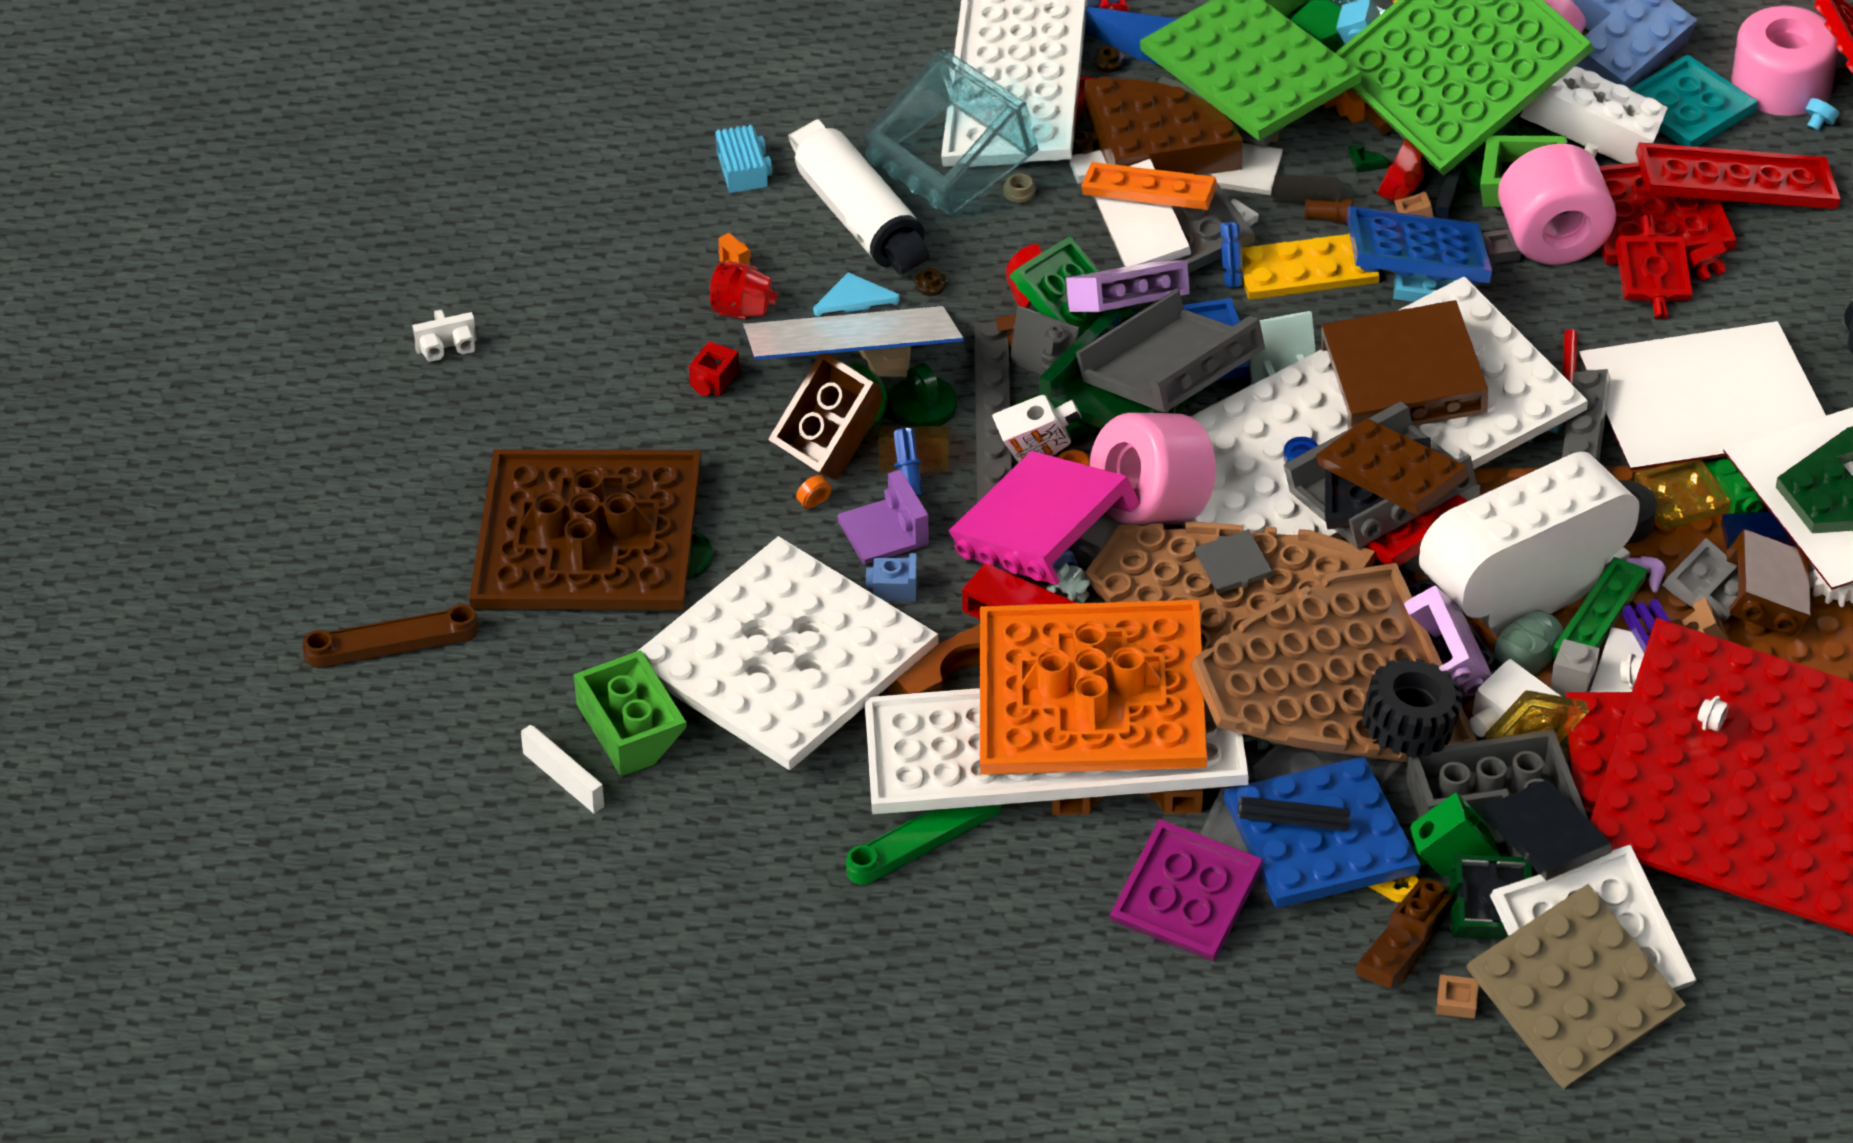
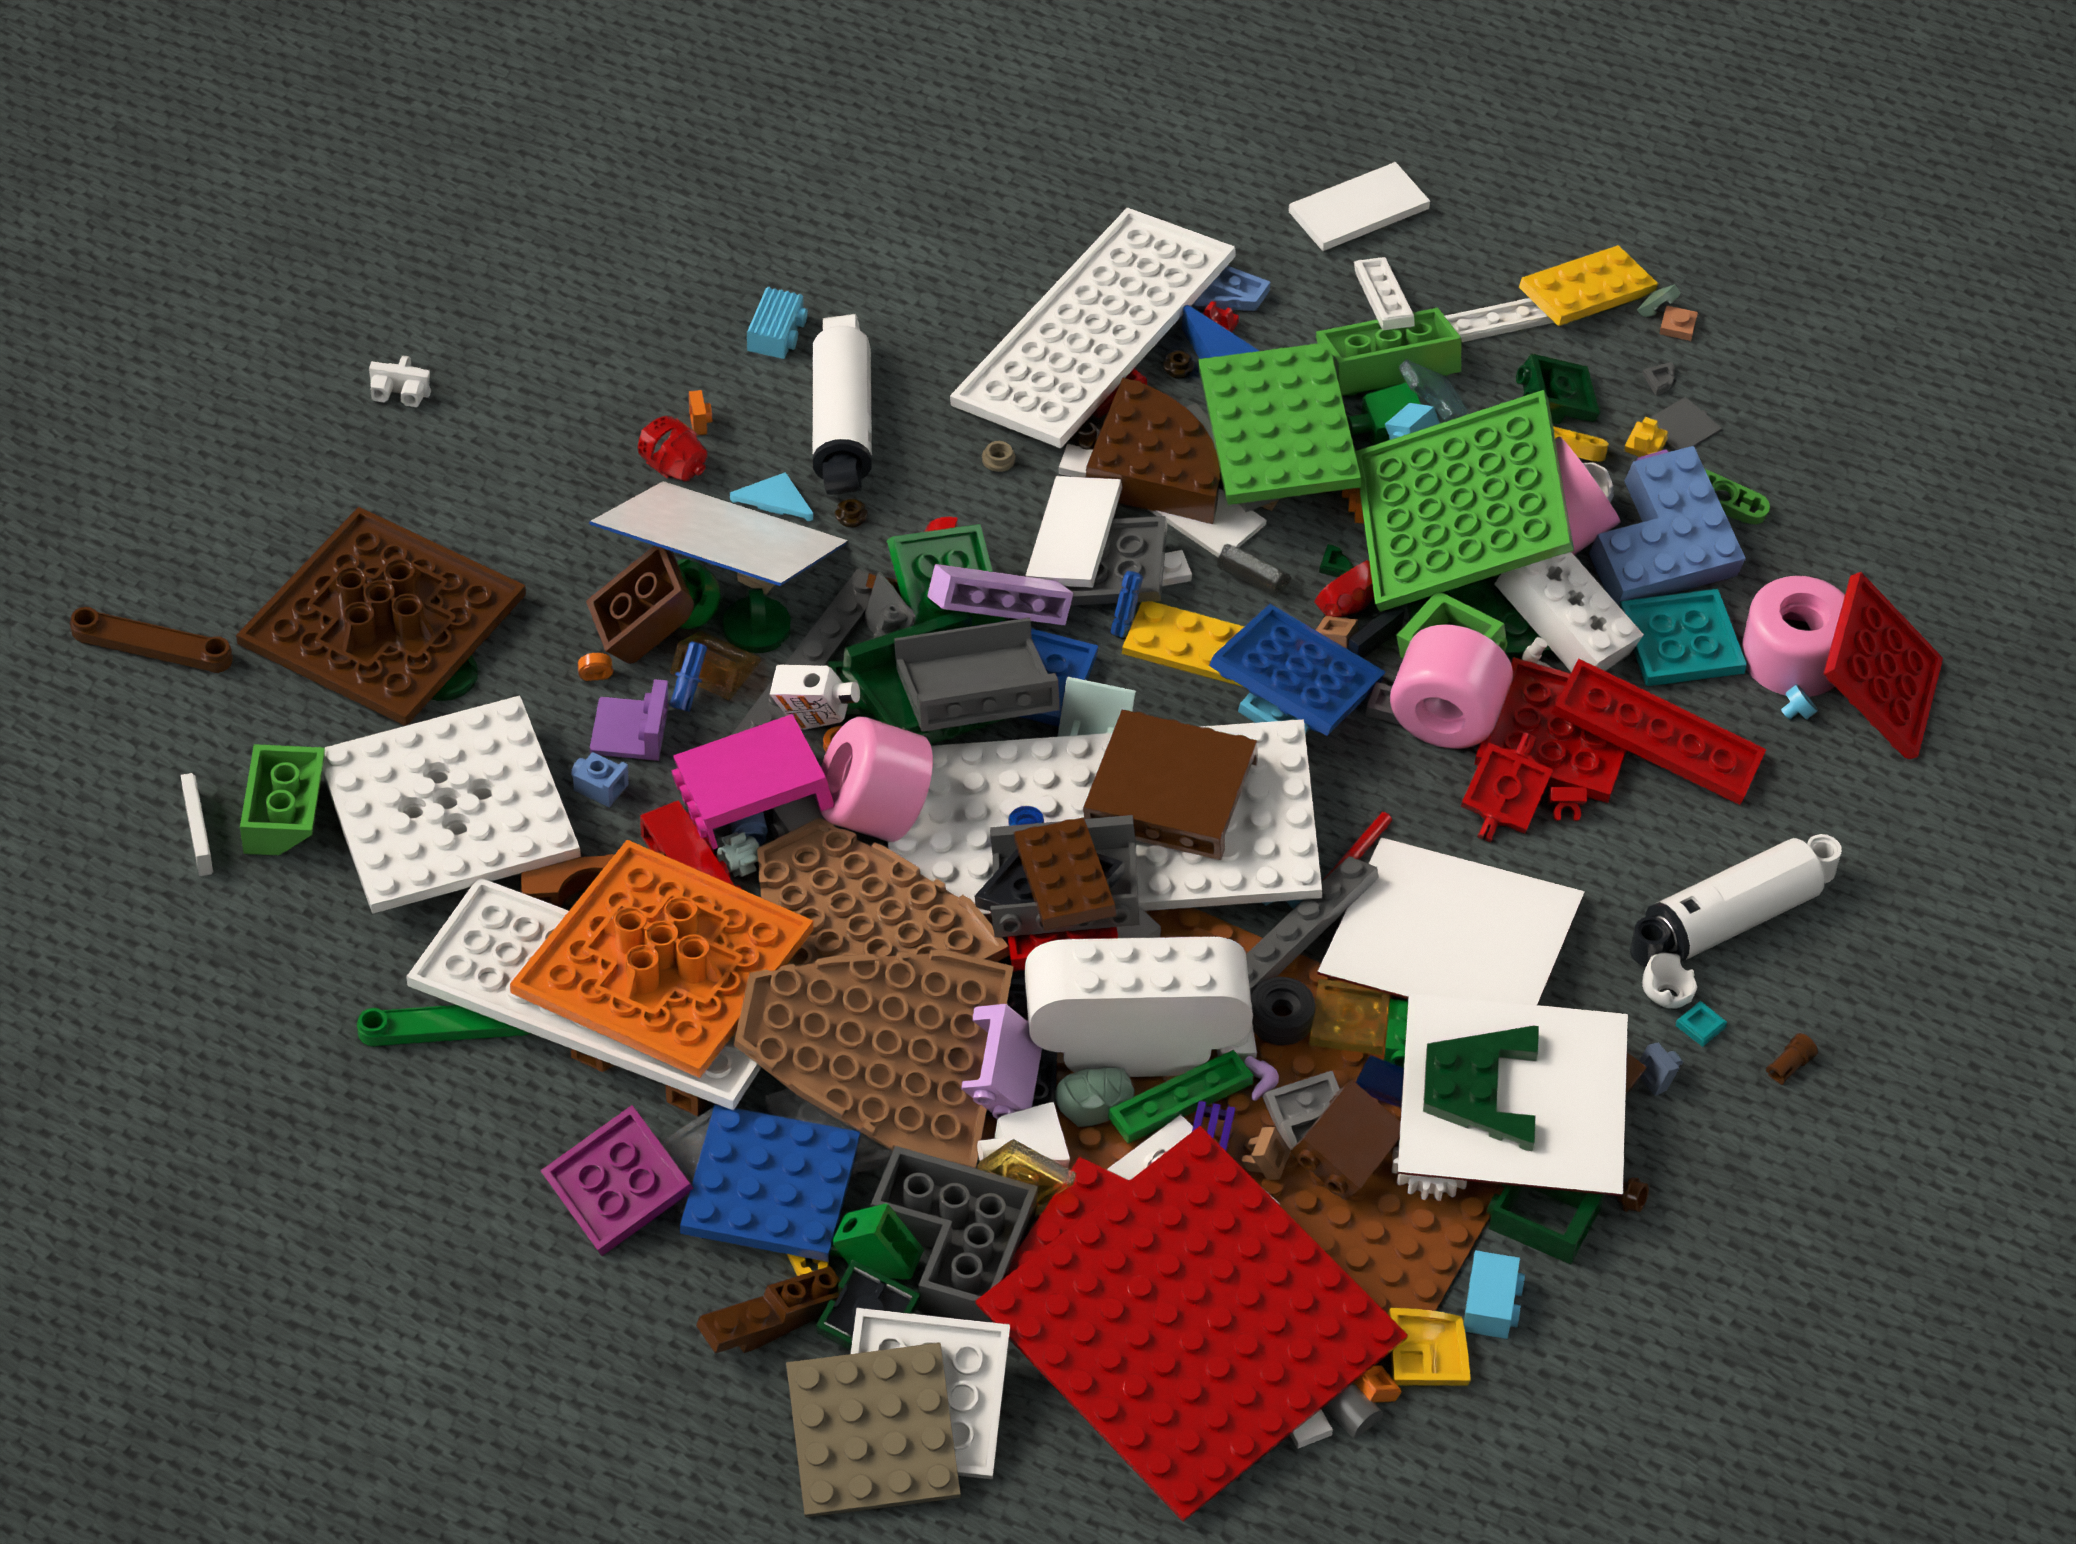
camera: 25 degrees right, 5 degrees up
red brick [689,341,740,396] -> none
clear light blue windscreen [863,48,1039,216] -> none
orange plate [1081,162,1218,210] -> none
dark grey piece [1194,529,1273,594] -> none
black axle [1237,796,1351,831] -> none
reddish brown pin [1304,199,1353,225] -> none
black tyre [1362,658,1463,757] -> none
medium nougat plate [1436,974,1478,1019] -> none
black tile [1483,779,1611,881] -> none
light grey brick [1551,639,1599,698] -> none
white plate [1698,696,1729,732] -> none

